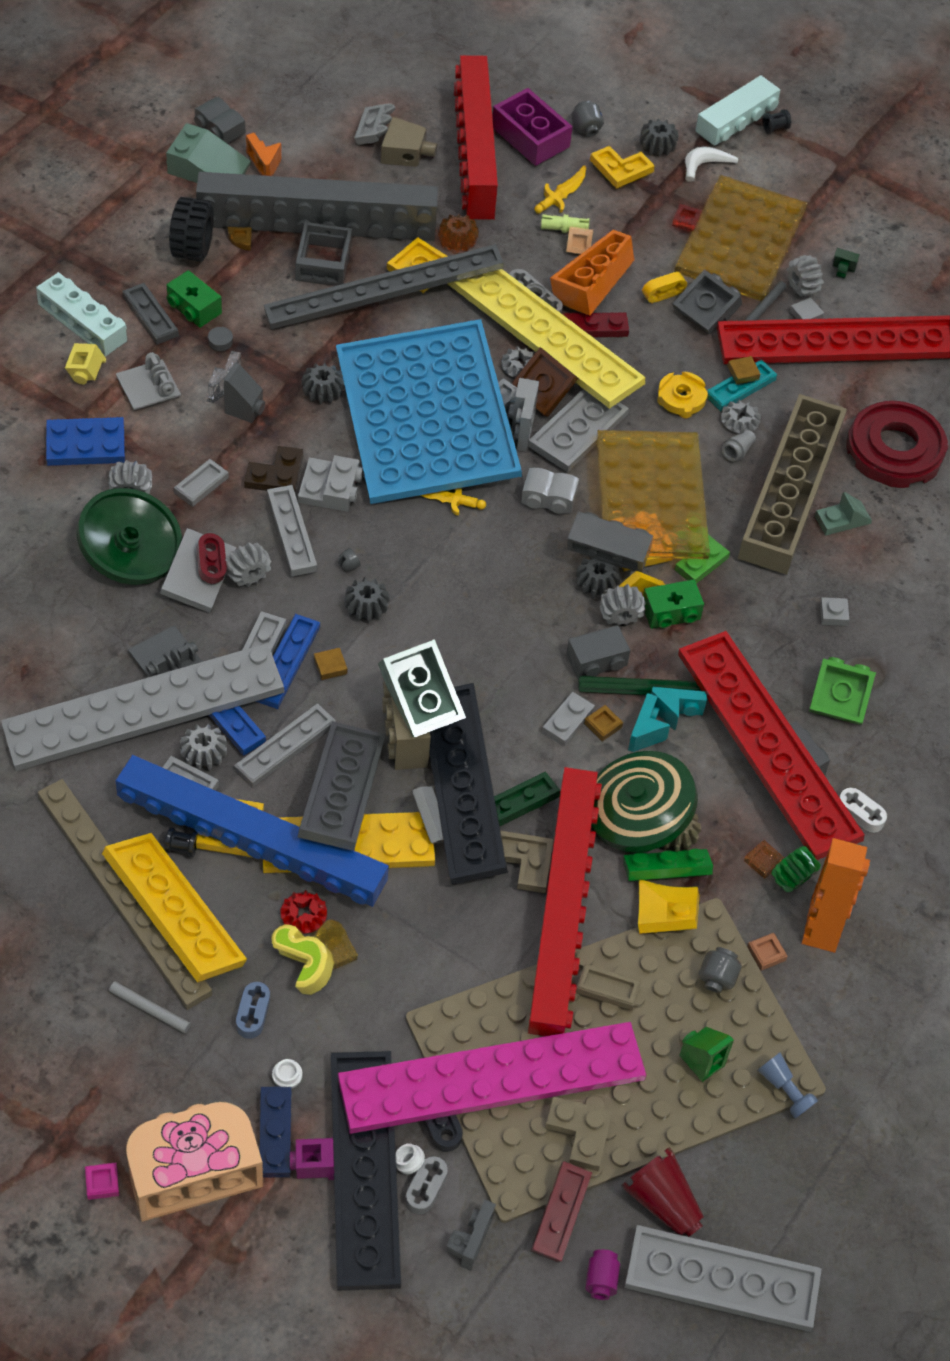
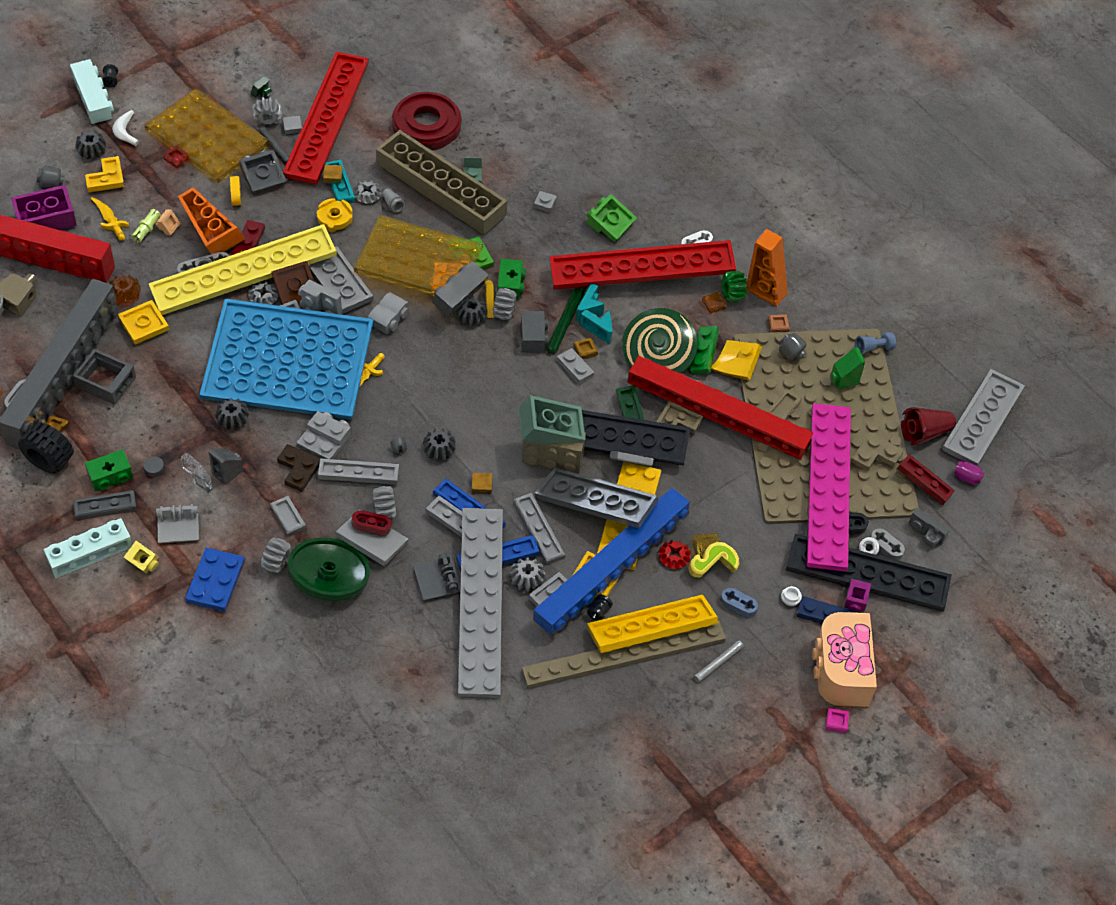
camera: 70 degrees left, 0 degrees up
dark grey plate [264,244,504,330] -> none

